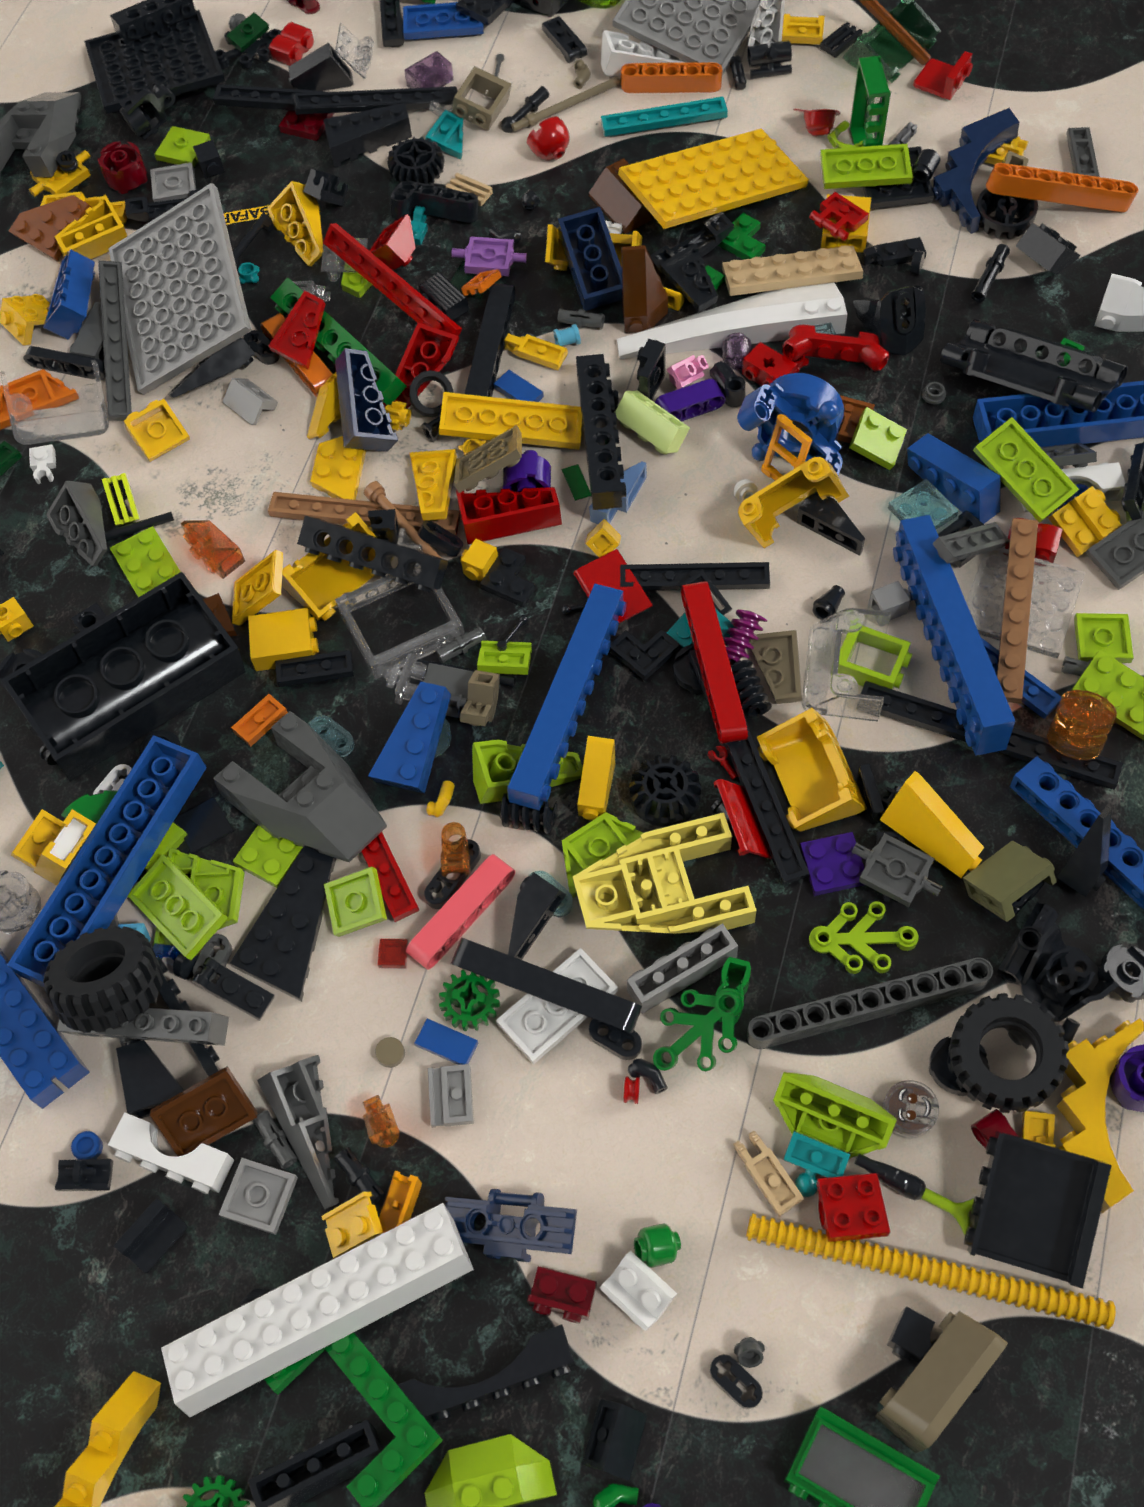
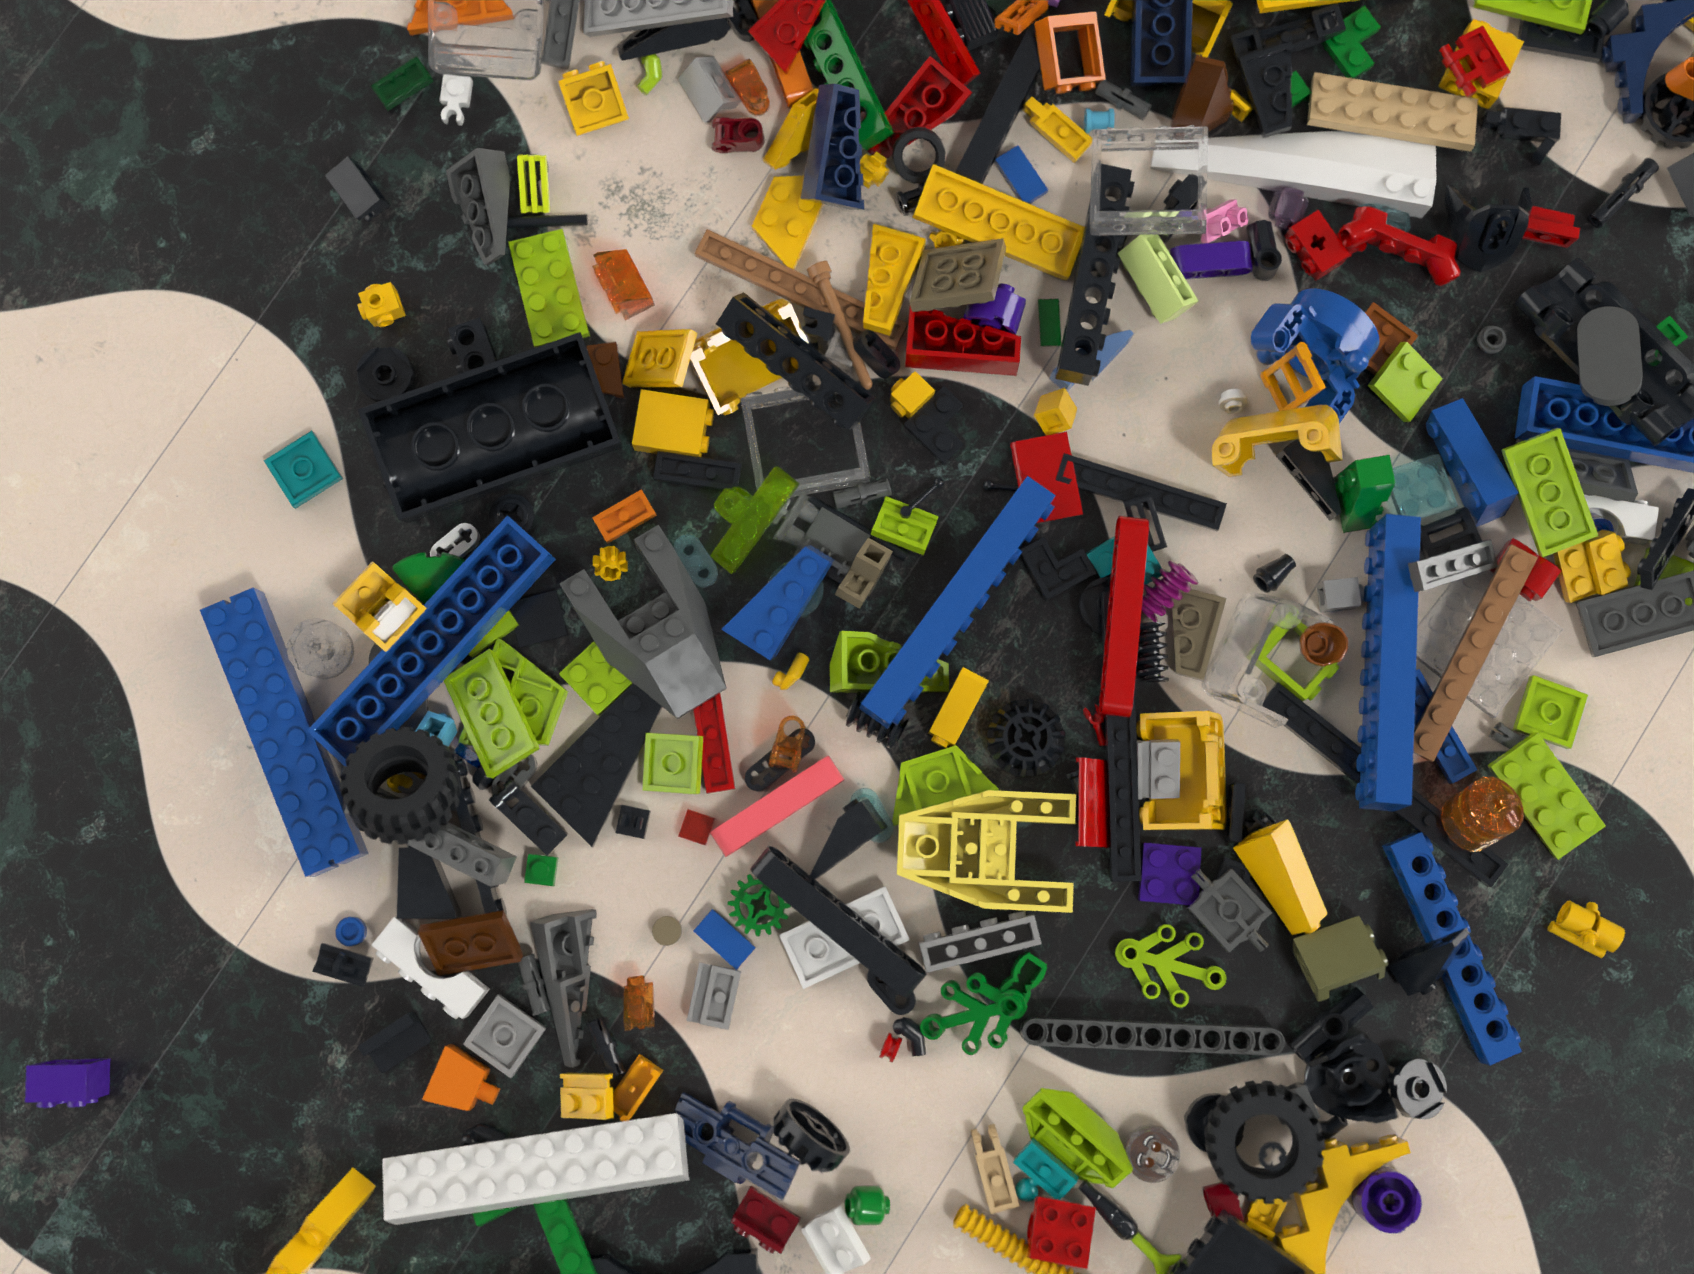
camera: 10 degrees right, 20 degrees up
none -> orange torso [422,1044,500,1111]
none -> green plate [524,854,559,886]
none -> yellow gear [593,546,628,581]
none -> black tile [615,805,651,839]
none -> lime arm [637,54,663,96]
none -> clear neon green plate [710,466,799,574]
none -> dark red piece [712,117,765,154]
none -> clear orange piece [725,58,770,116]
none -> black gear [773,1098,850,1173]
none -> orange window [1034,11,1106,94]
none -> clear window [1090,125,1208,235]
none -> light grey plate [1137,739,1180,799]
none -> black bush [1259,1142,1287,1171]
none -> dark orange hair [1299,622,1348,667]
none -> green wedge [1333,454,1396,533]
none -> red panel [1522,206,1580,248]
none -> dark grey tile [1577,306,1643,406]

